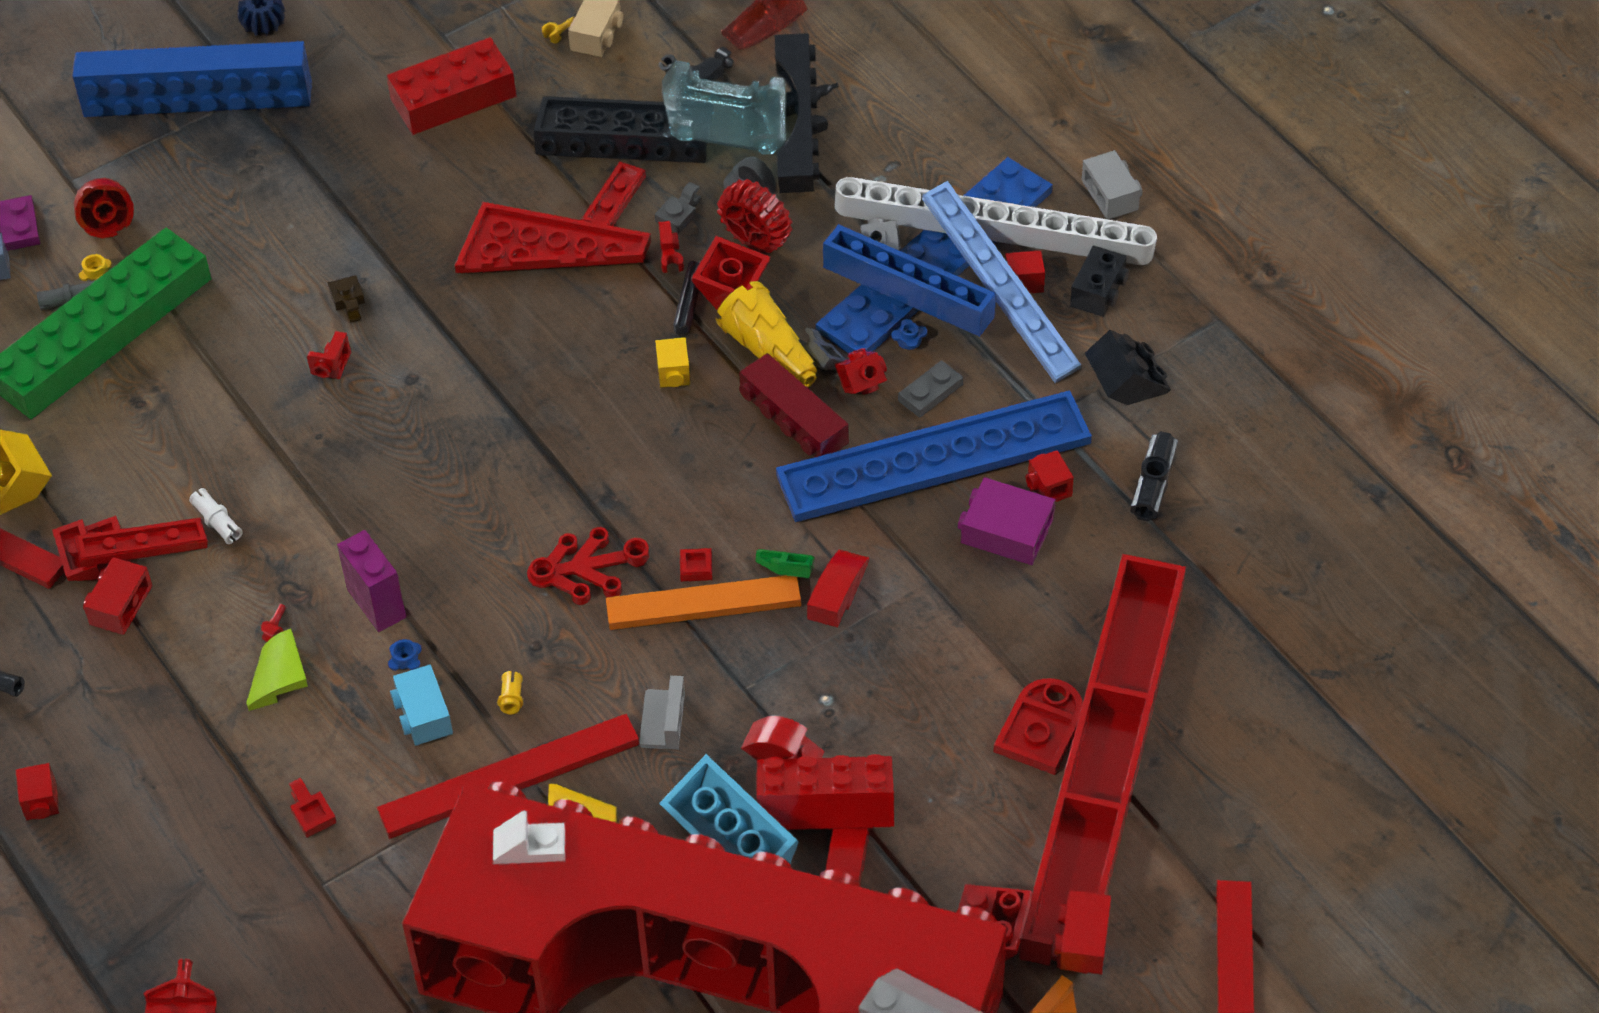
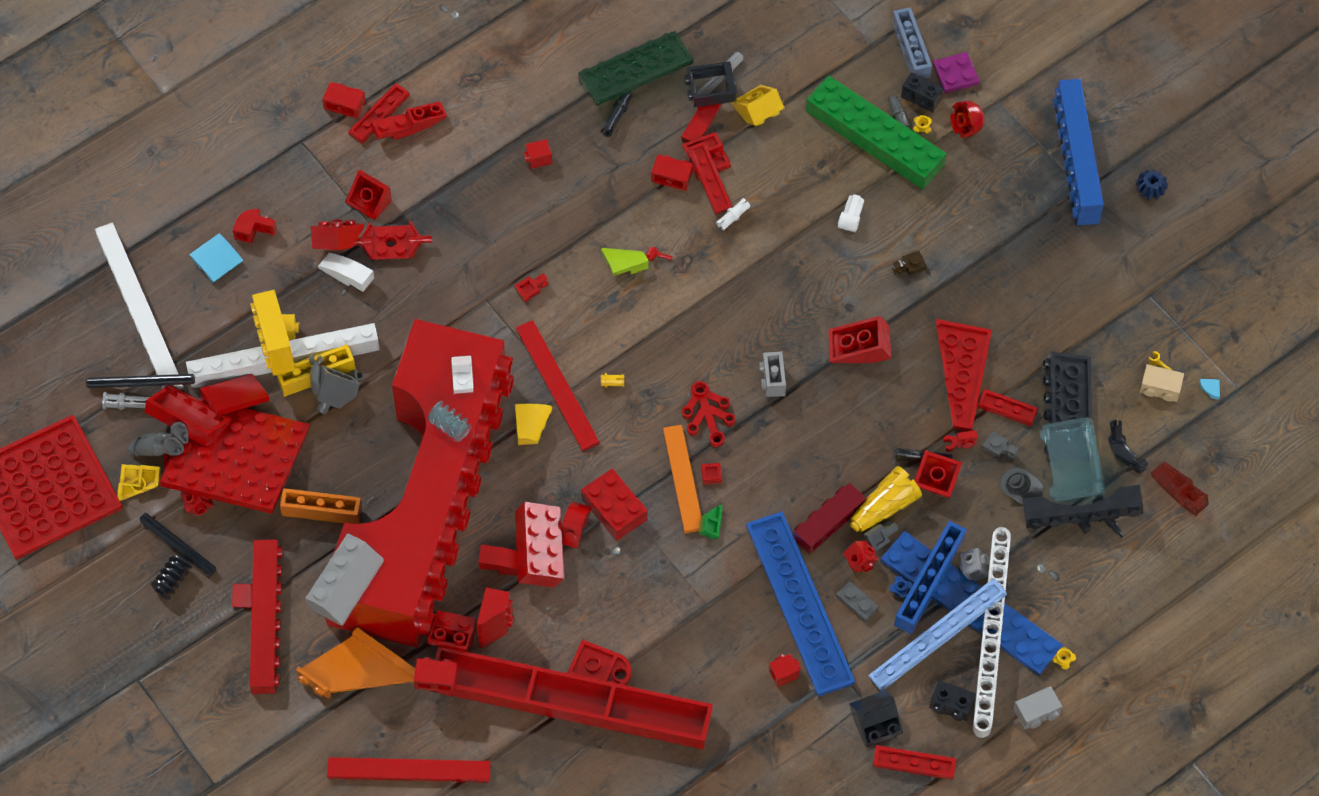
camera: 85 degrees right, 10 degrees up
red bracket [307,331,351,380] -> none
magenta brick [337,530,406,633] -> none
red brick [386,37,517,135] -> none
blue plate [388,639,422,671] -> none
medium azure brick [390,664,453,746] -> none
light grey panel [639,675,685,750] -> none
yellow brick [655,337,690,388] -> none
medium azure slope [659,754,799,864] -> none
red gear [717,179,793,253] -> none
red slope [807,549,869,628] -> none
magenta brick [958,477,1055,566] -> none
red brick [1005,250,1045,294] -> none
black piece [1130,431,1178,522] -> none
none -> clear light blue piece [428,401,472,442]
none -> red slope [477,588,514,648]
none -> red brick [581,468,648,542]
none -> light grey brick [759,352,786,397]
none -> red slope [828,316,891,363]
none -> white piece [838,194,864,232]
none -> red plate [873,745,956,780]
none -> black brick [901,73,943,113]
none -> yellow plate [1052,647,1076,670]

